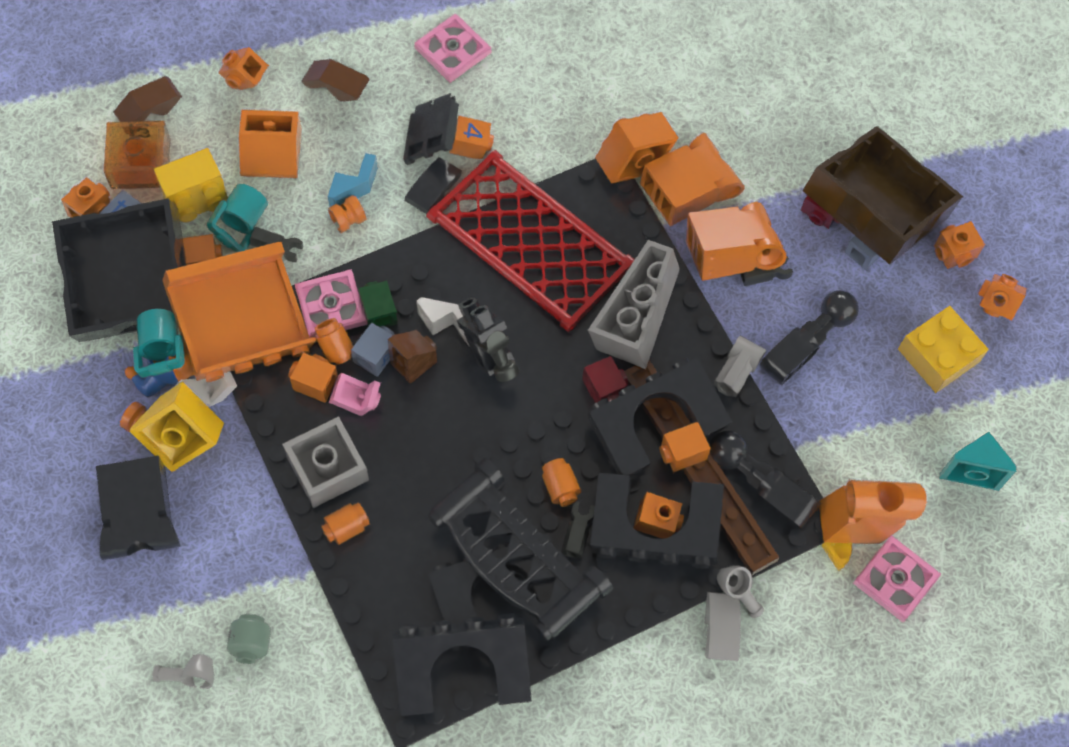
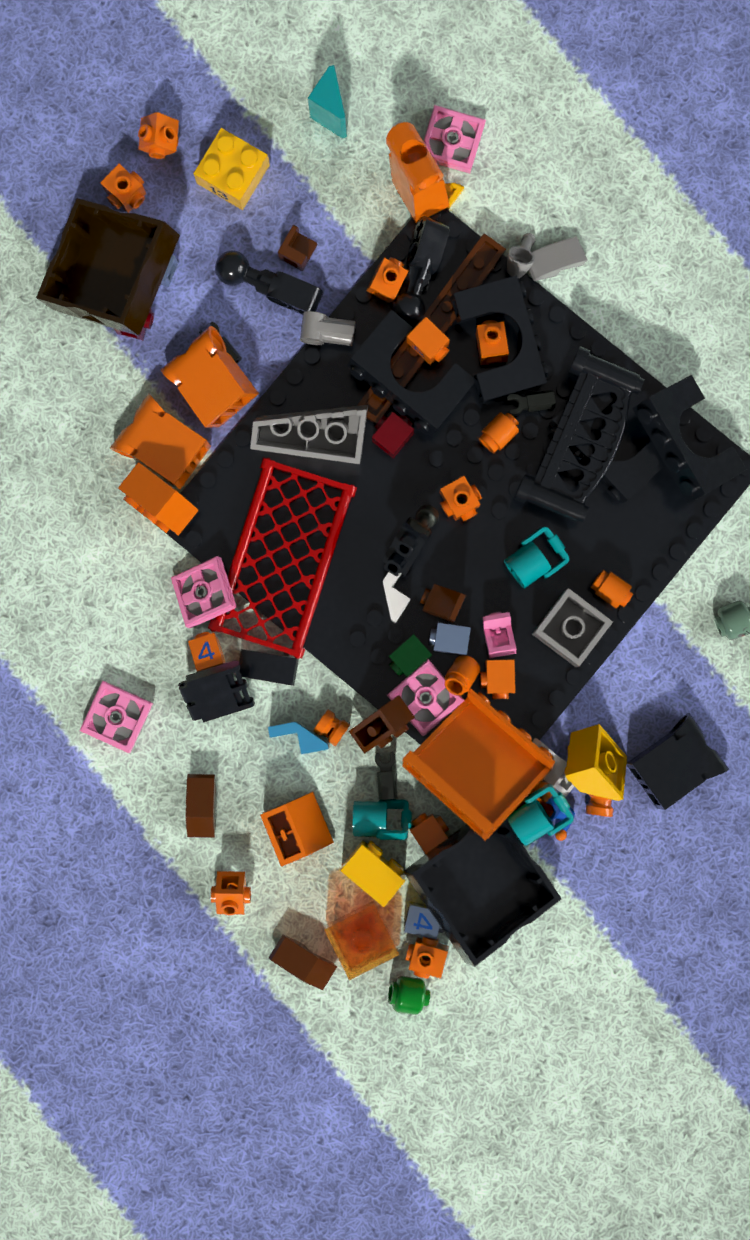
camera: 105 degrees left, 20 degrees up
none -> bright pink piece [171,556,237,628]
none -> reddish brown panel [278,225,317,272]
none -> reddish brown brick [349,695,415,754]
none -> orange brick [366,257,408,304]
none -> green head [388,976,430,1015]
none -> orange brick [439,476,482,522]
none -> teal piece [504,527,569,589]

